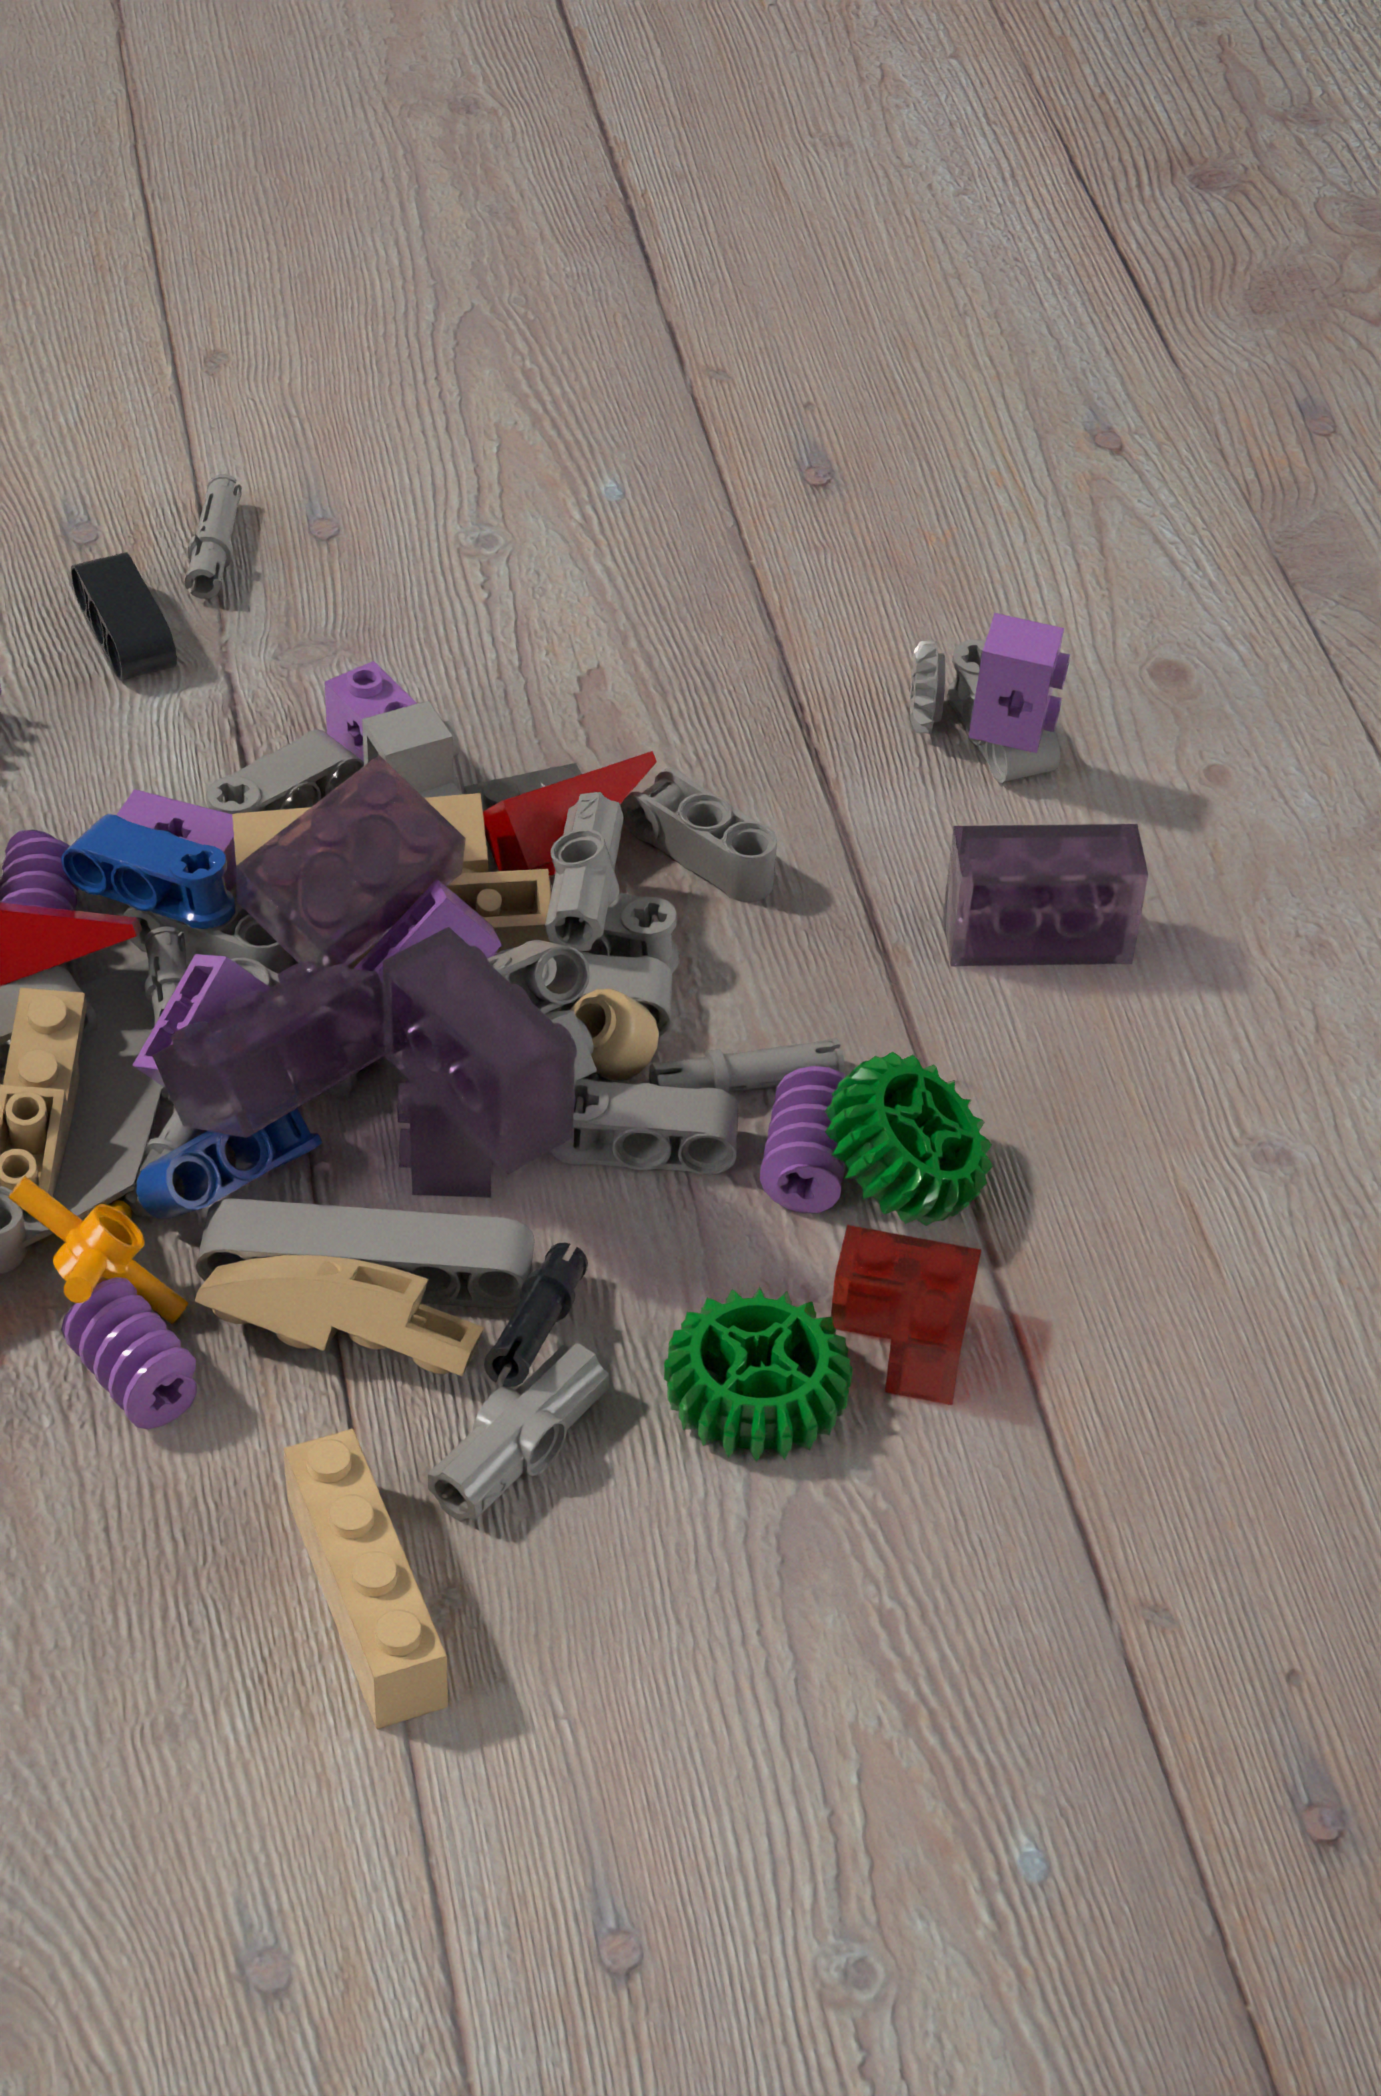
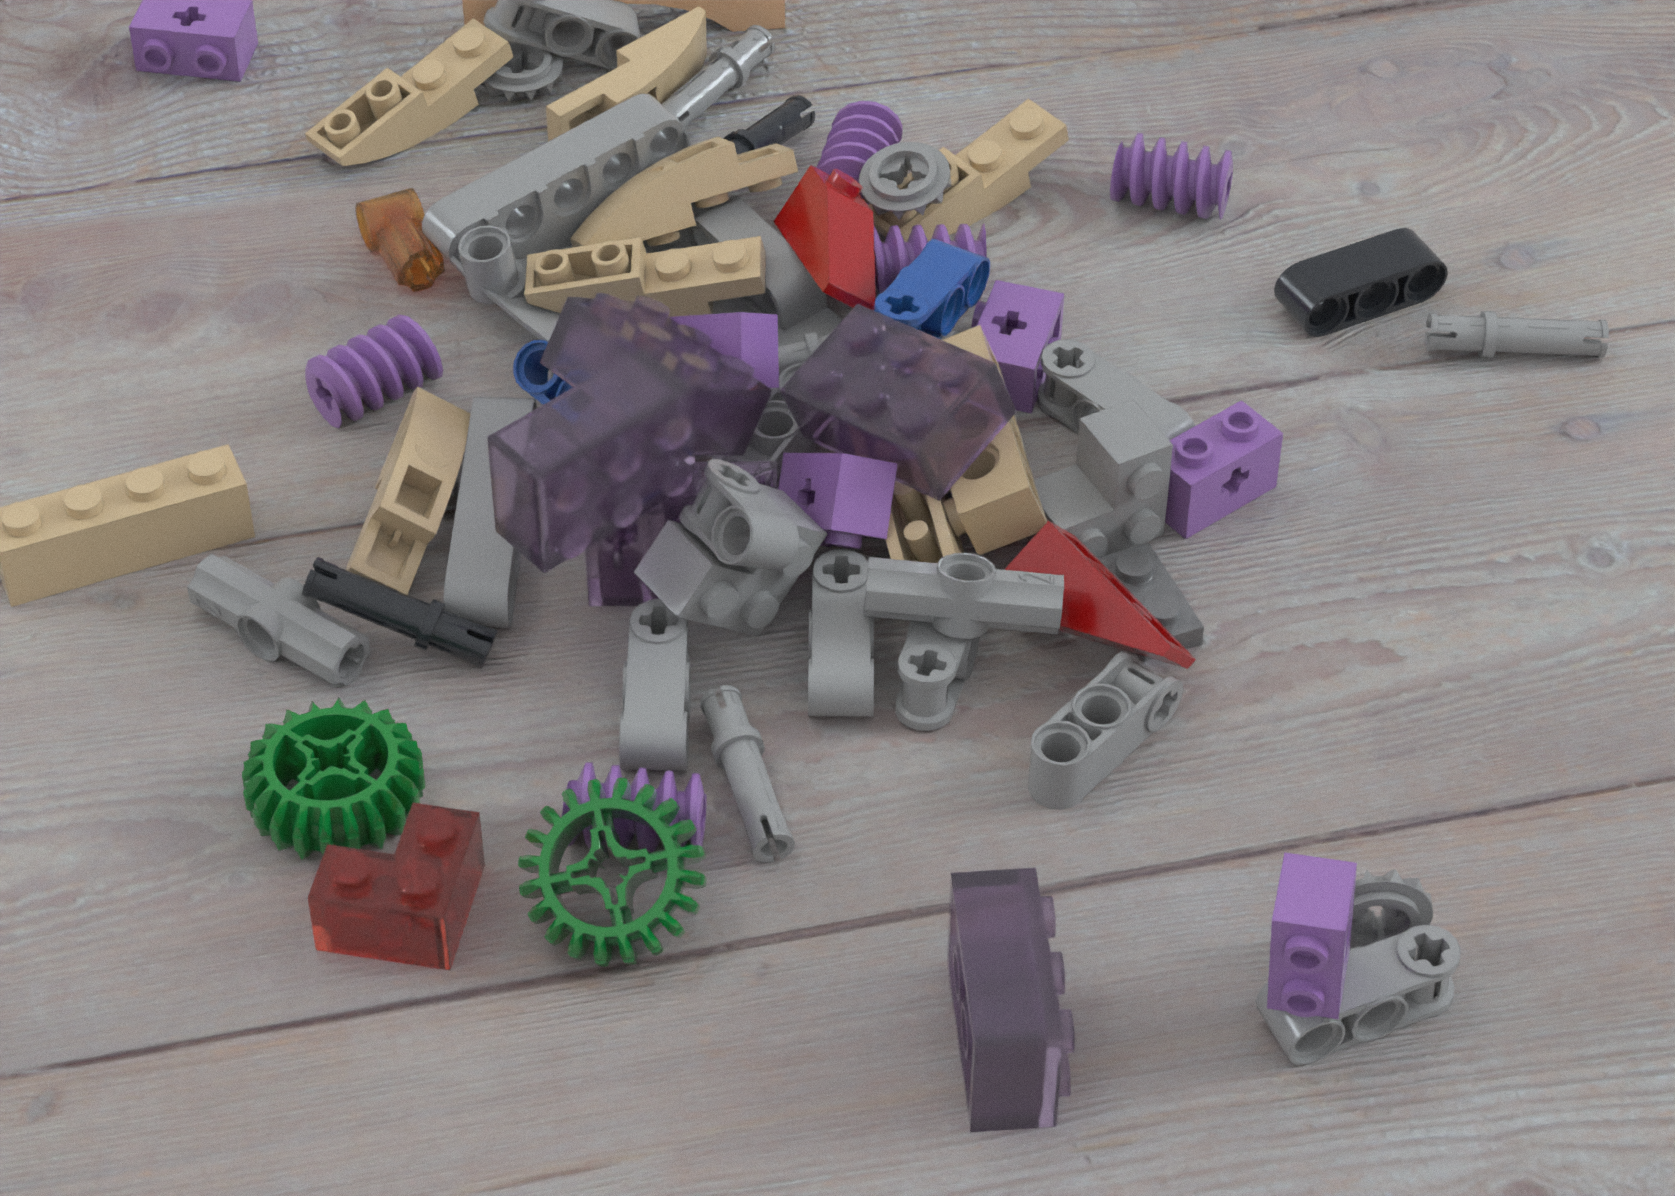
camera: 90 degrees right, 0 degrees up
light orange bar [8,1176,189,1324] -> none
tan head [571,989,659,1080] -> none

